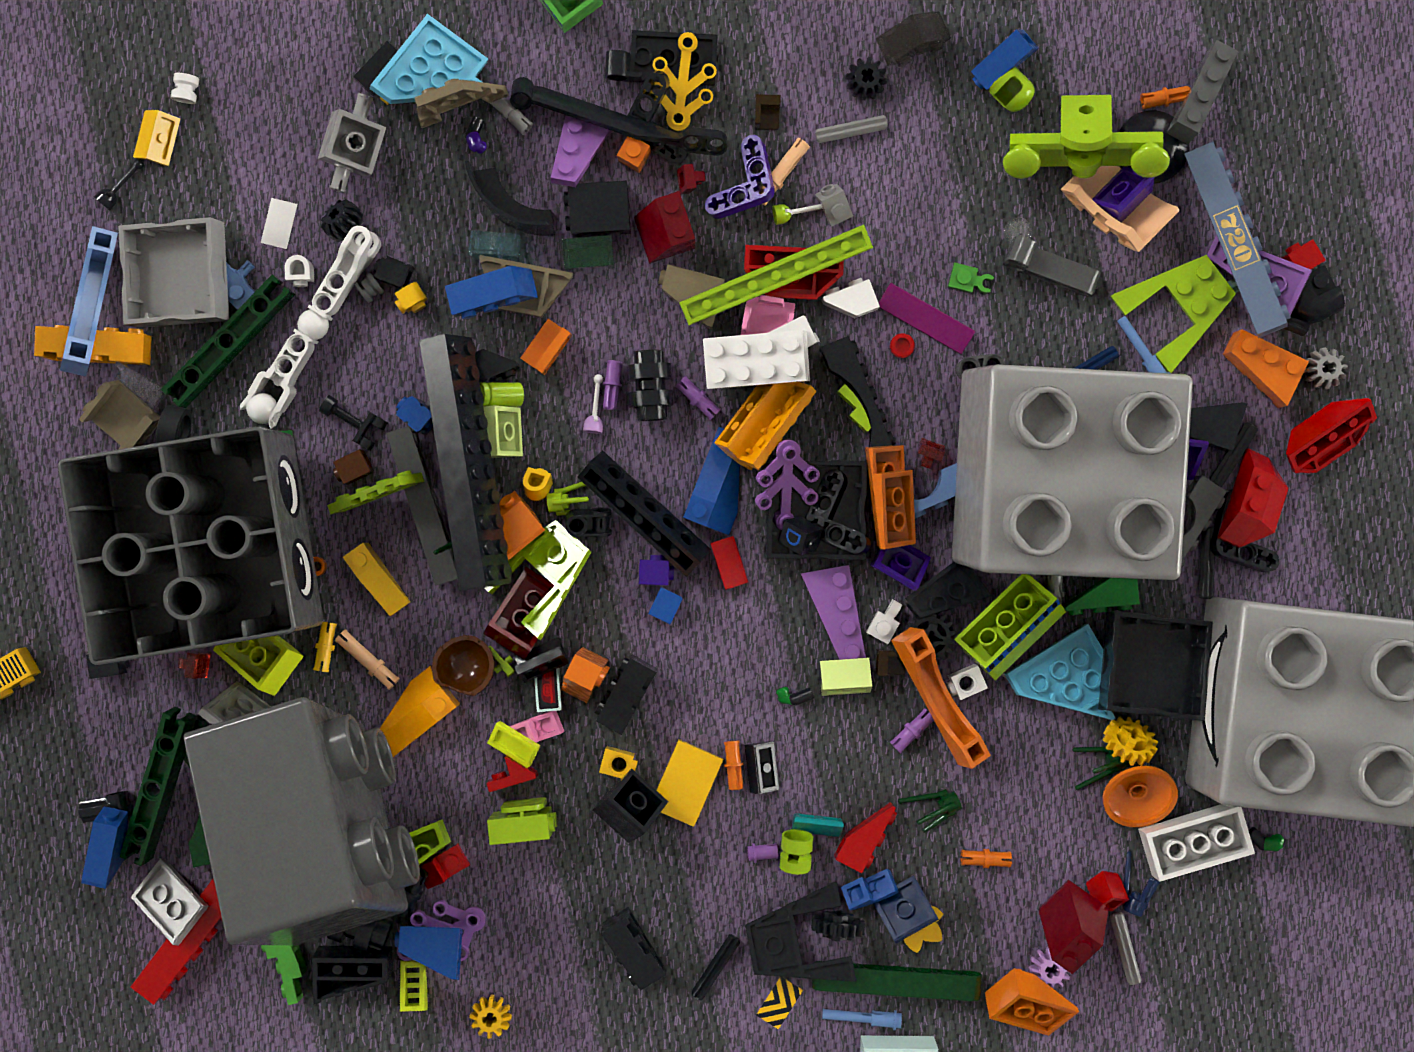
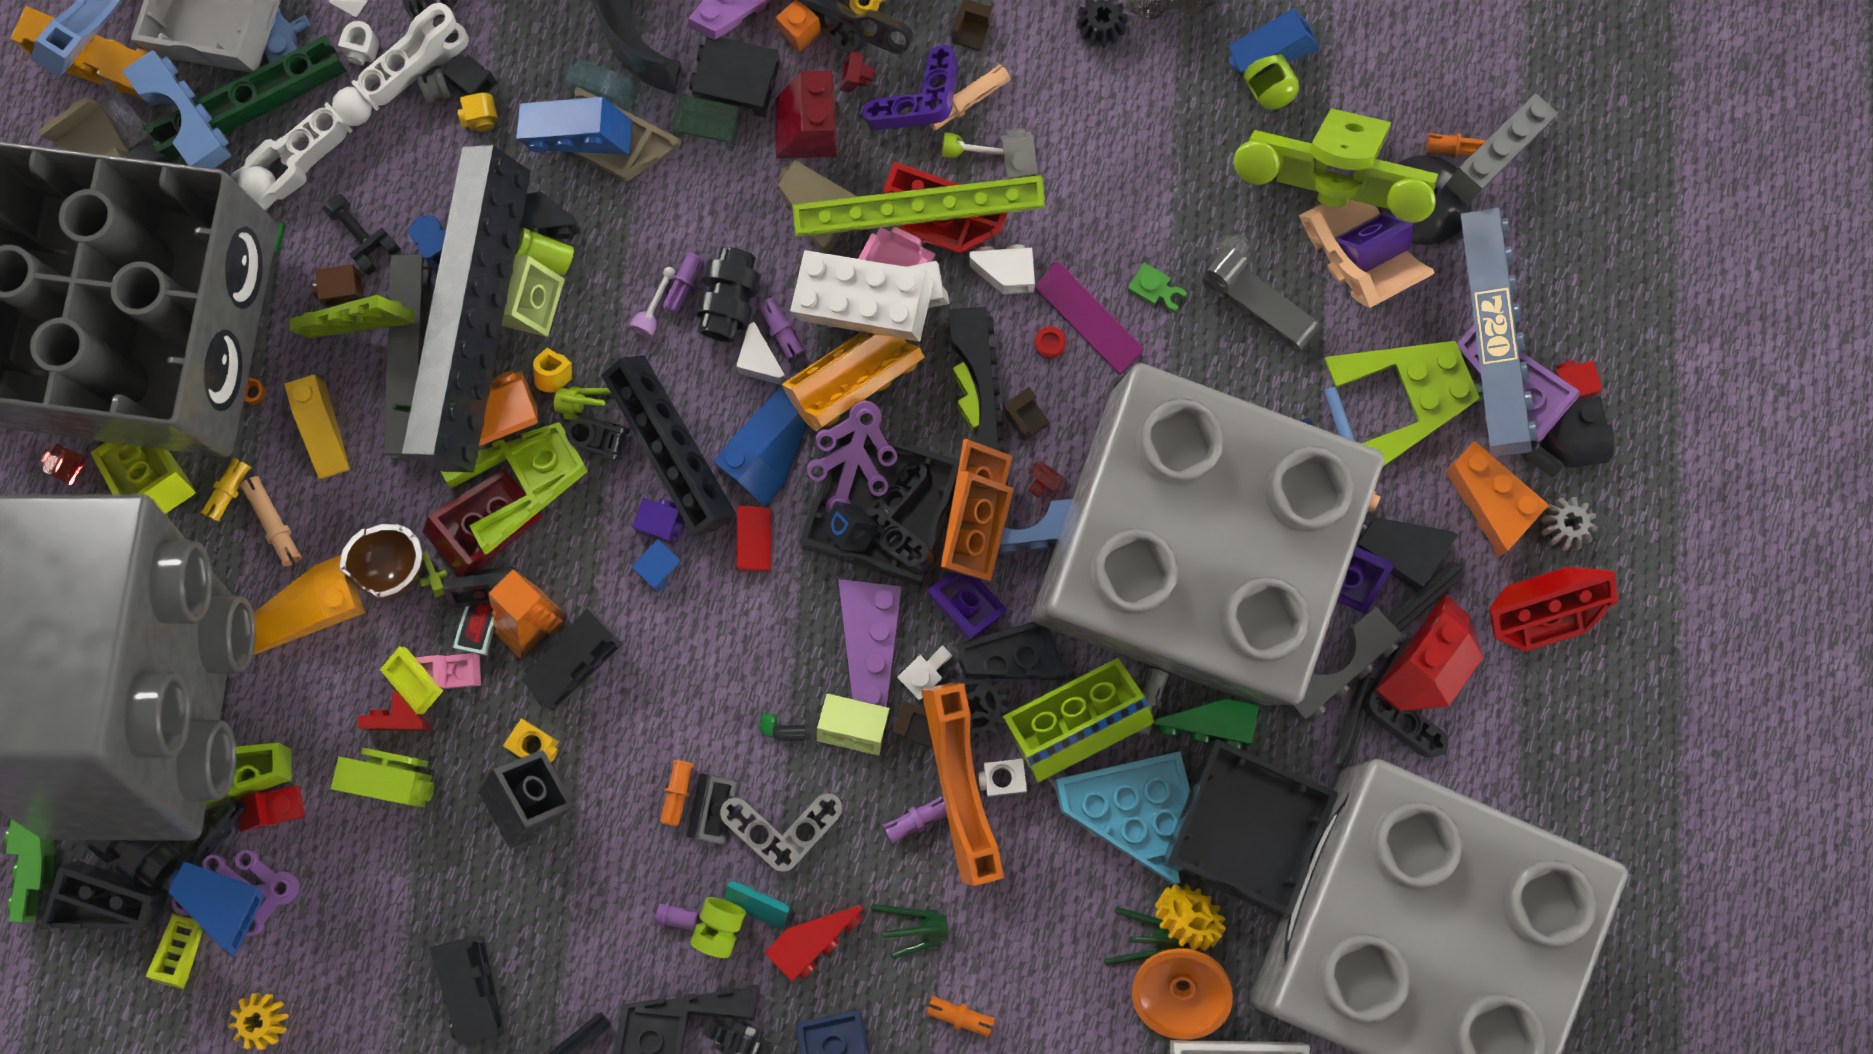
camera: 20 degrees right, 10 degrees down
orange panel [520,319,572,375] -> none
yellow tile [656,739,723,827] -> none
light grey axle [815,115,888,143] -> none
blue slope [841,869,899,910] -> none
none -> medium blue arch [122,50,231,169]
none -> light grey beam [720,793,842,872]
none -> white slope [736,322,787,385]
none -> dark brown panel [1003,387,1049,441]

